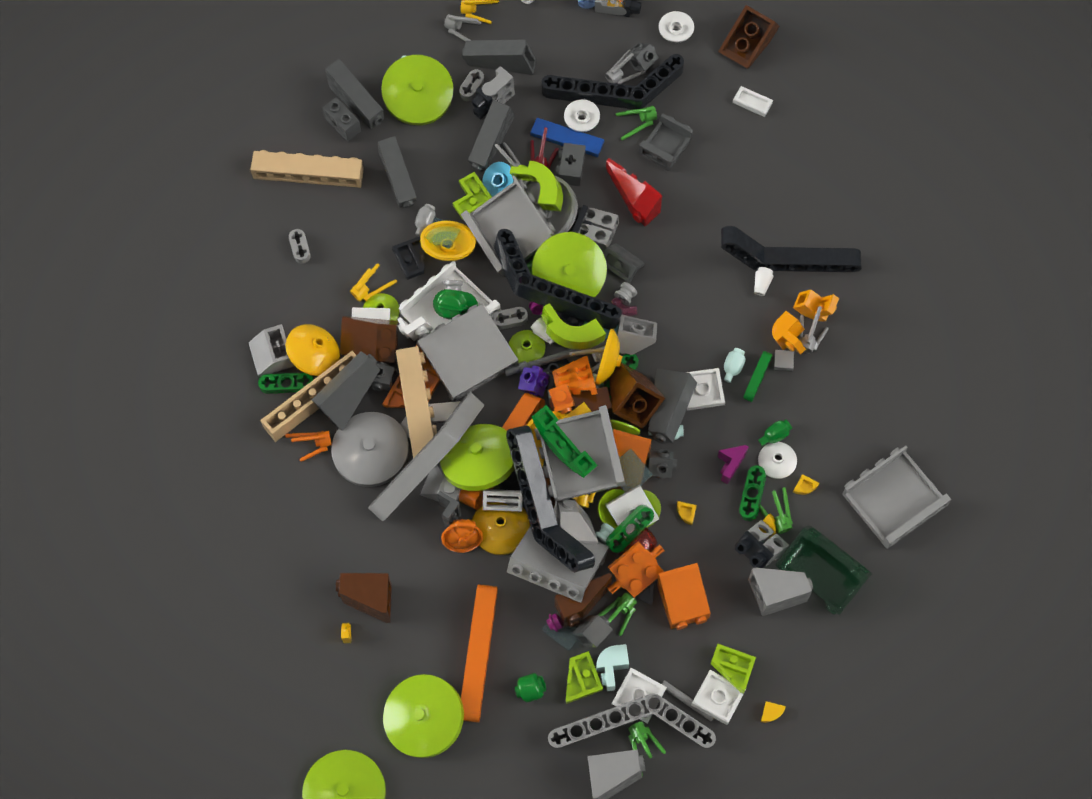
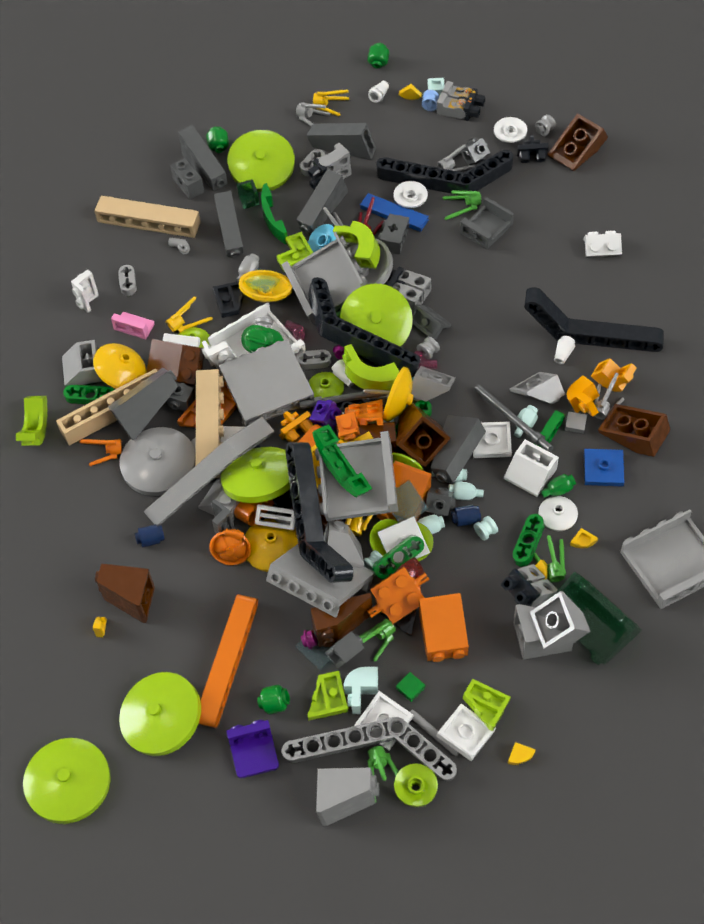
camera: 10 degrees right, 10 degrees down
red wedge [606,158,662,226] -> none
yellow tile [677,501,697,525] -> none
magenta slope [717,445,749,484] -> none
white tile [733,86,773,117] -> none
none -> lime arch [16,396,47,446]
none -> white bracket [71,270,99,313]
none -> bright pink panel [111,312,155,339]
none -> dark blue brick [135,524,165,547]
none -> light grey arm [169,238,190,254]
none -> green head [206,127,229,153]
none -> dark purple bracket [226,720,279,778]
none -> clear green panel [237,179,260,209]
none -> green slope [261,183,288,244]
none -> light orange hips [279,411,313,442]
none -> clear pink arm [284,320,305,341]
none -> lime dish [394,764,438,807]
none -> green tile [396,672,425,702]
none -> light aqua plant [417,515,445,534]
none -> light aqua plant [448,481,484,500]
none -> dark blue brick [451,505,481,527]
none -> light aqua wheel [474,516,498,541]
none -> dark grey bar [475,385,553,452]
none -> white slope [504,440,559,497]
none -> light grey slope [510,372,565,404]
none -> black hips [516,135,549,163]
none -> light grey slope [530,591,590,649]
none -> light grey wheel [535,114,556,136]
none -> white bracket [583,231,622,257]
none -> blue plate [584,449,624,486]
none -> reddish brown slope [598,404,670,457]

